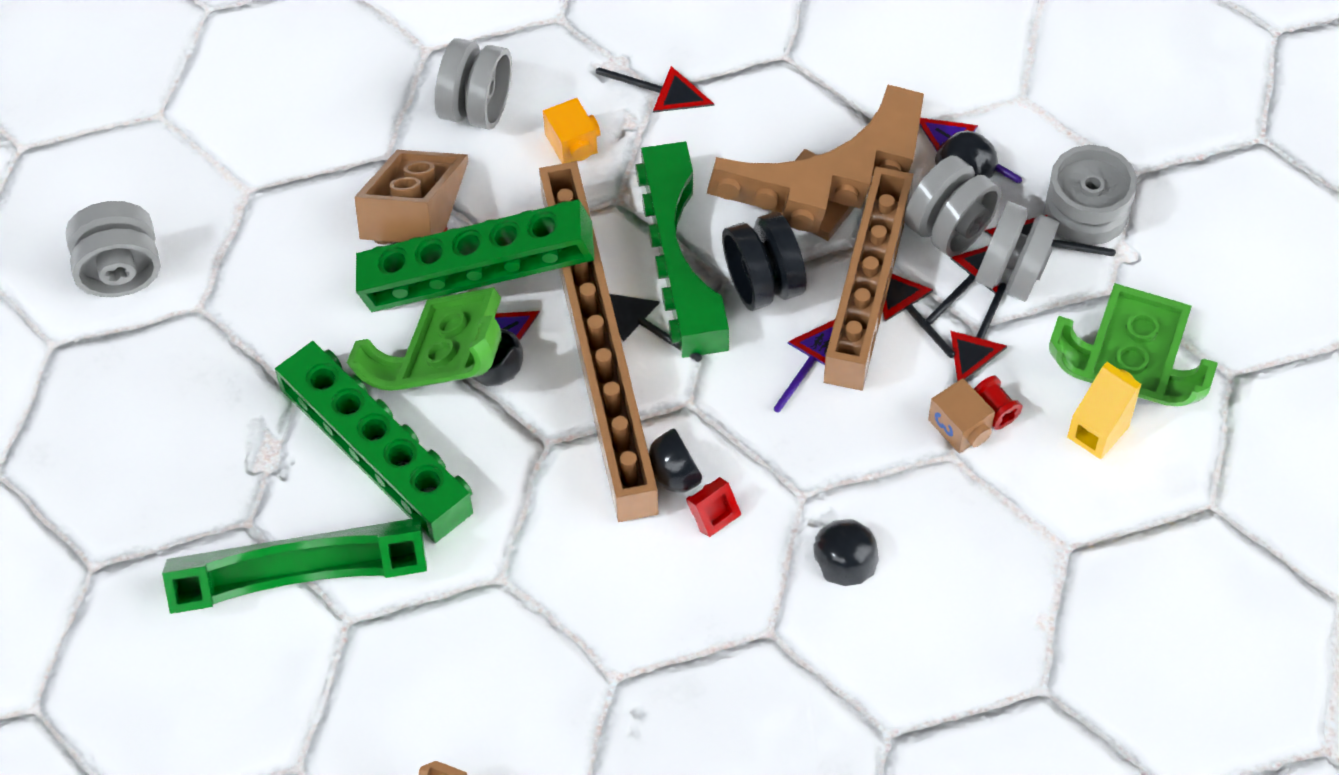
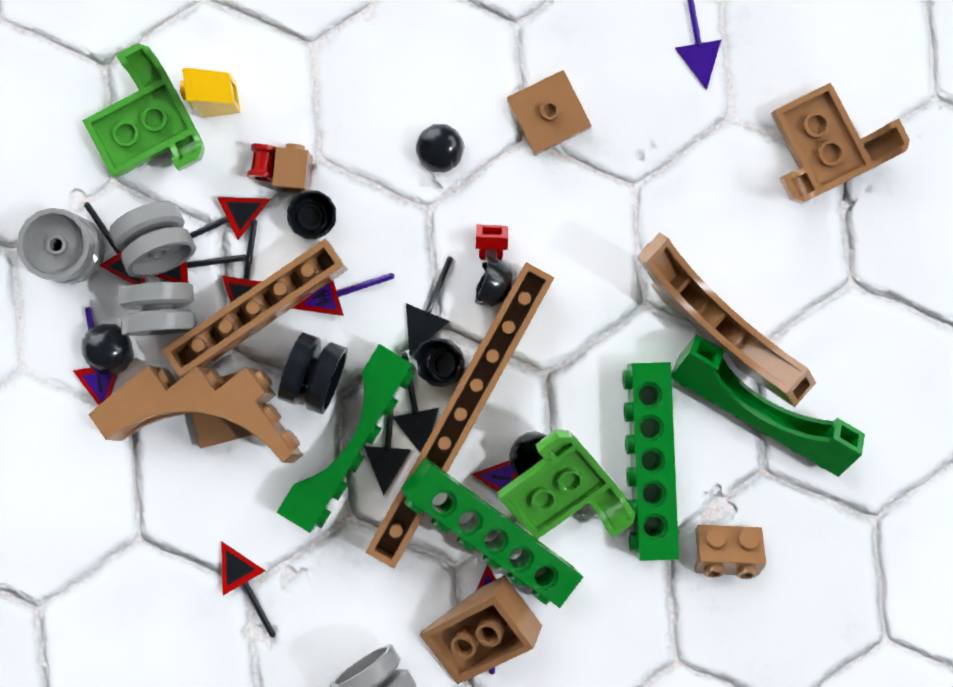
camera: 145 degrees left, 30 degrees up
light orange brick [543,98,601,164] -> none
none -> black hair [287,190,336,239]
none -> black piece [364,397,412,496]
none -> black piece [406,256,453,356]
none -> black hair [414,338,465,388]
none -> medium nougat plate [506,70,592,156]
none -> medium nougat arch [637,232,816,408]
none -> medium nougat bracket [694,525,766,579]

